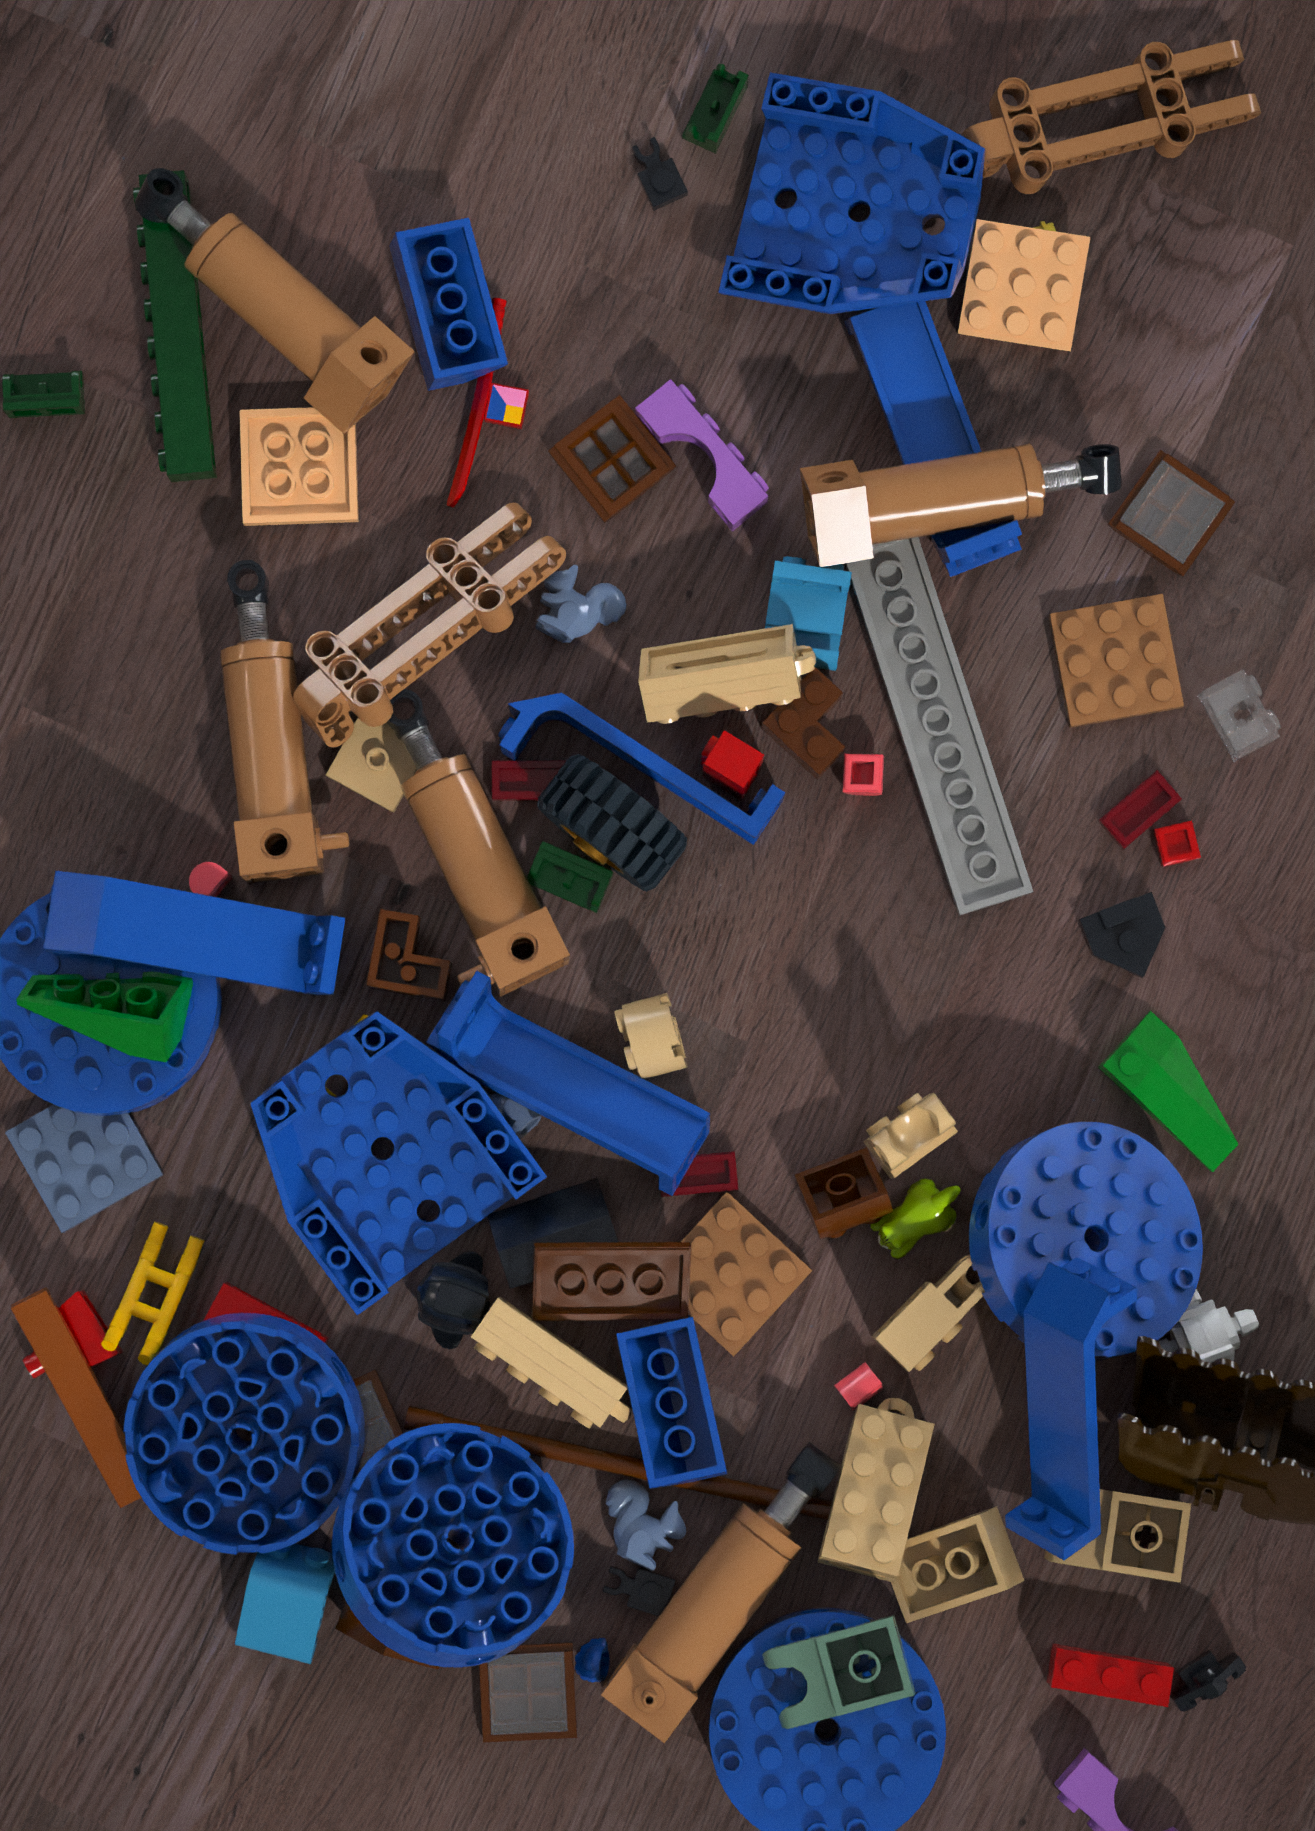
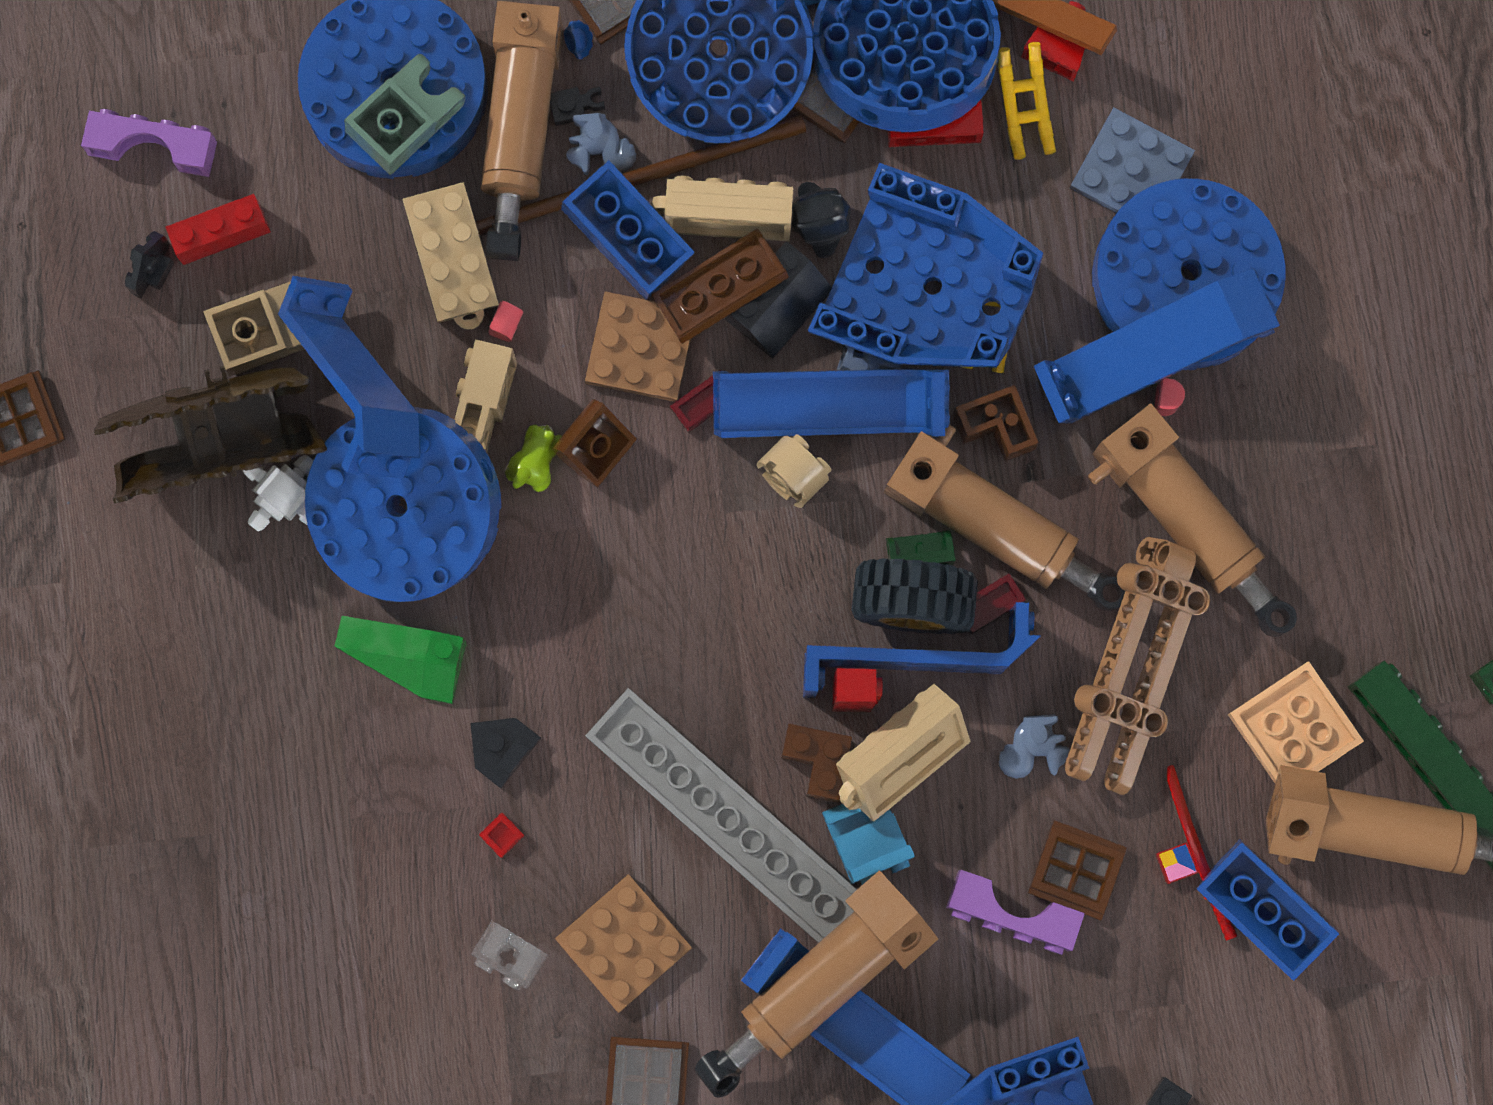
camera: 145 degrees right, 5 degrees down
green wedge [16,972,193,1062] -> none
tan plate [326,718,417,813] -> none
coral brick [843,753,884,796] -> none
tan brick [863,1093,958,1179] -> none
tan slope [891,1506,1025,1623] -> none
dark red tile [1098,770,1182,850] -> none

